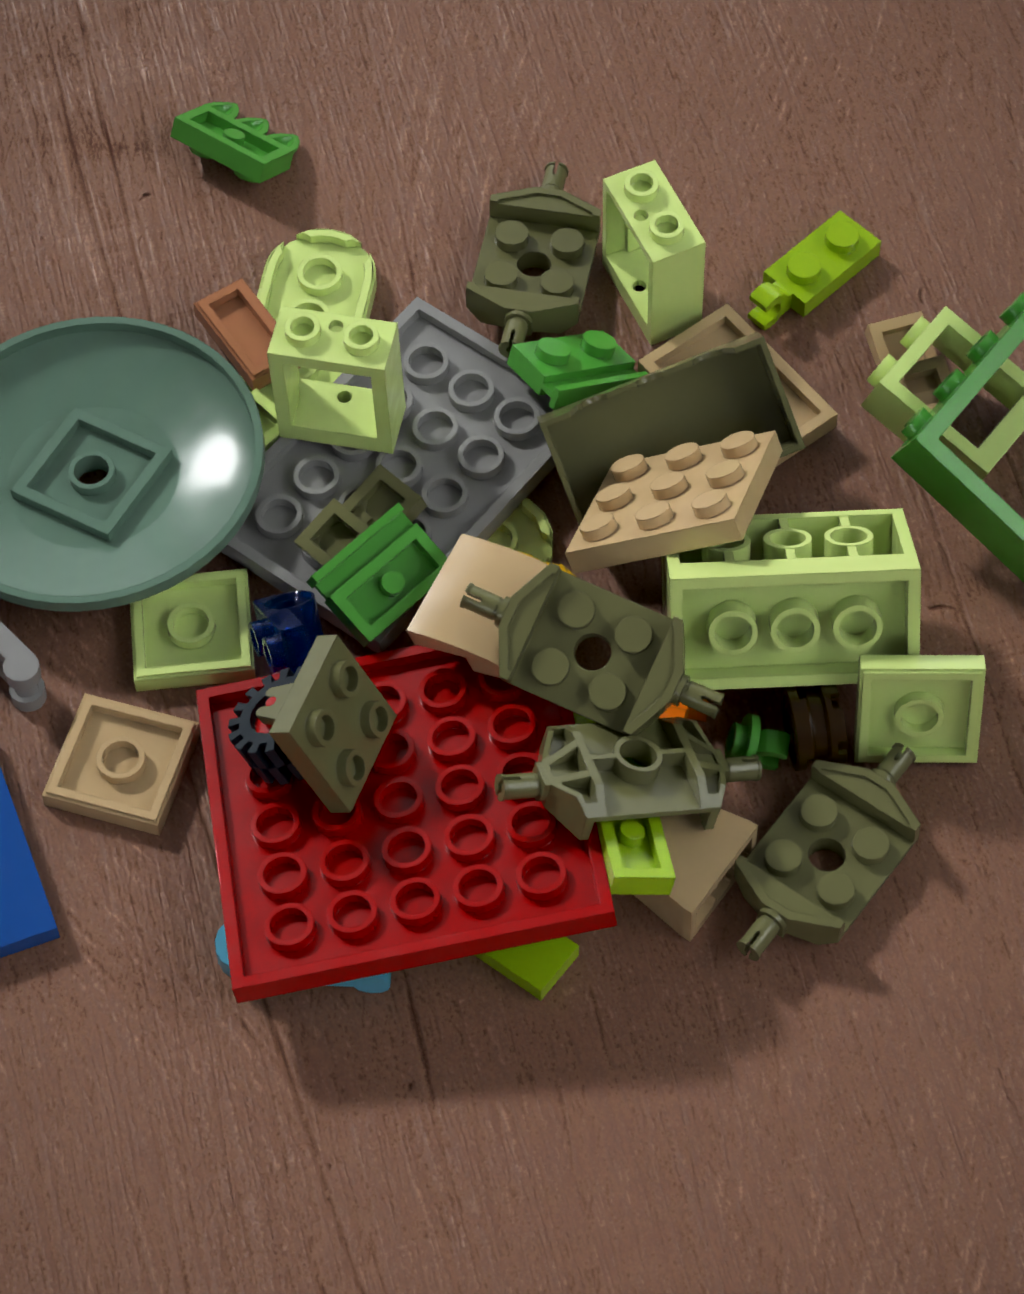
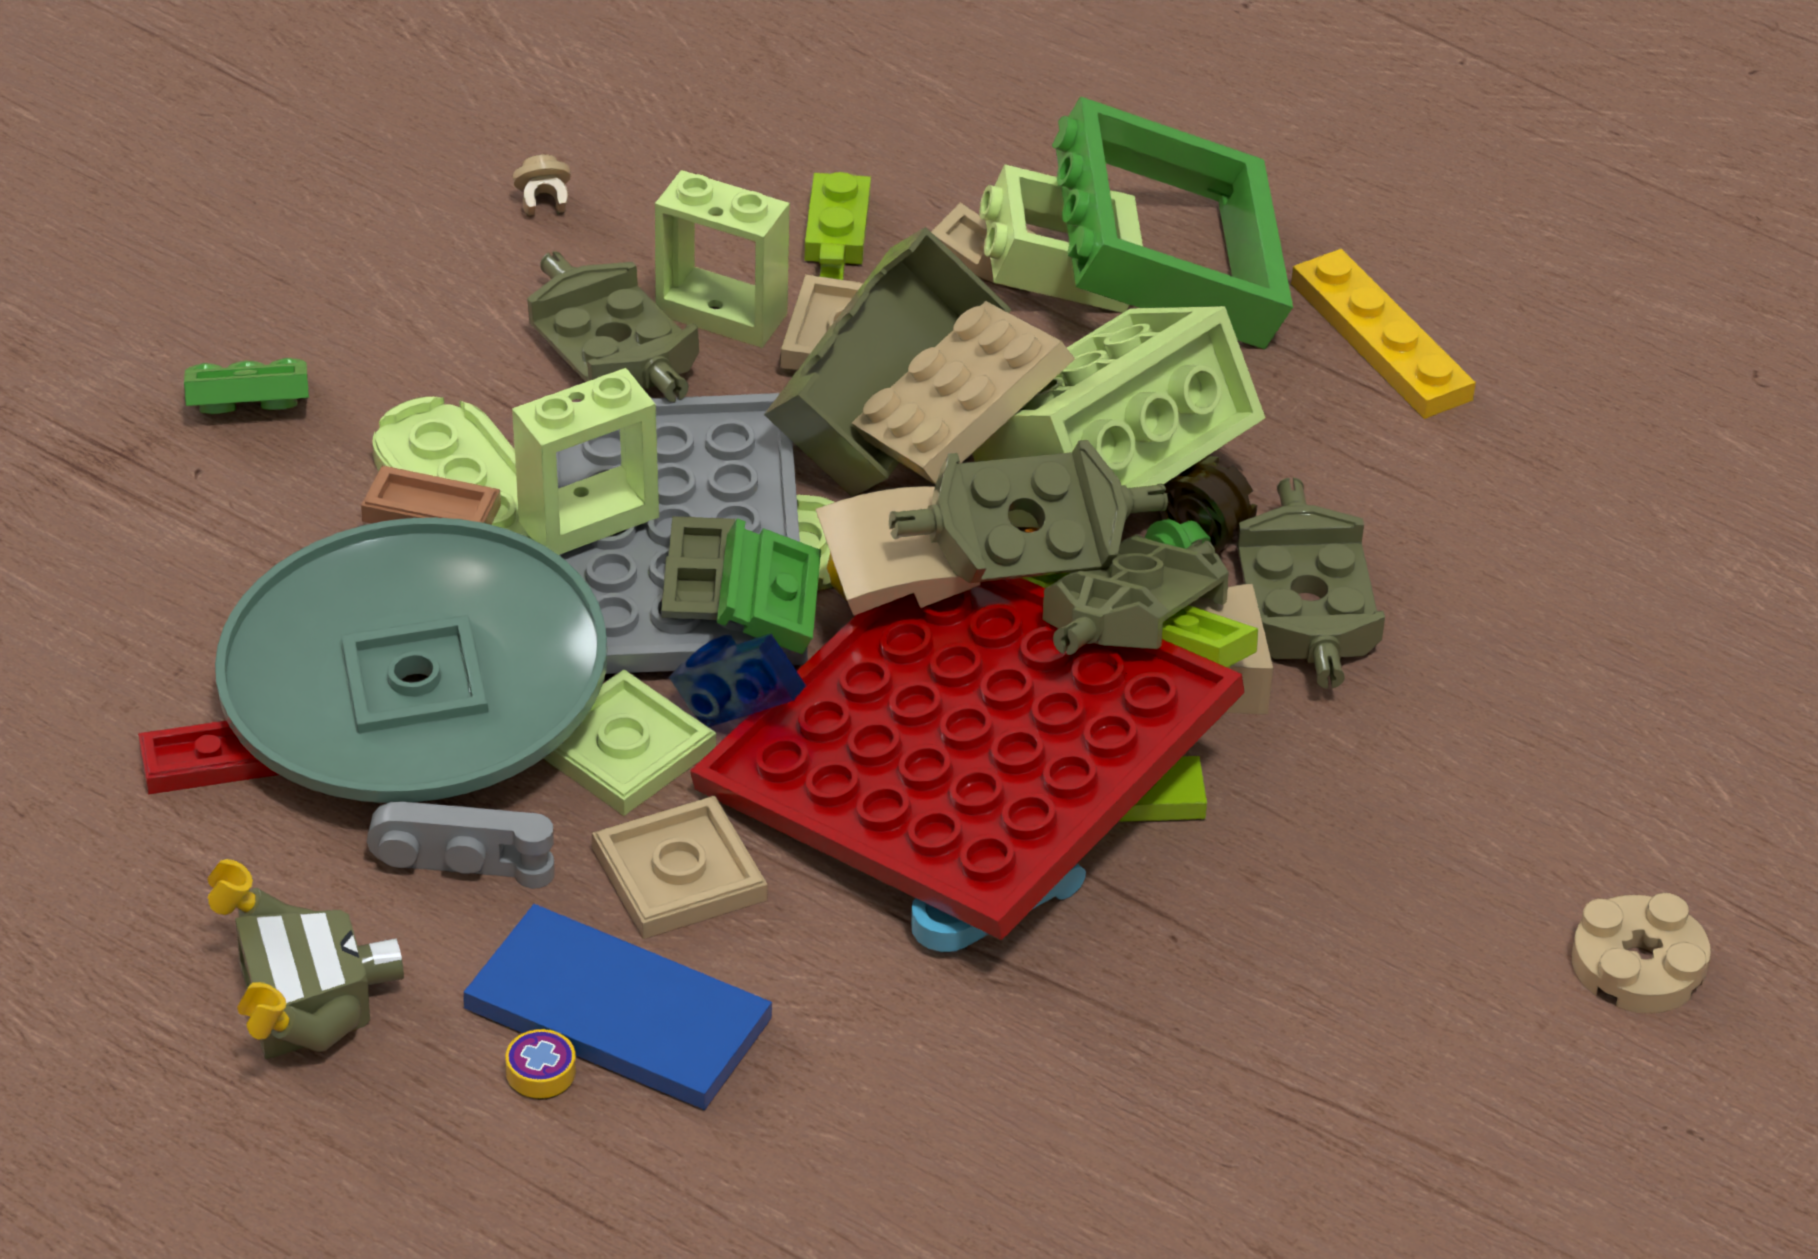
camera: 45 degrees left, 15 degrees down
olive plate [228,635,397,813] -> none
bright green plate [507,330,648,410] -> none
yellowish green tile [853,655,986,763] -> none
none -> tan plate [512,155,571,216]

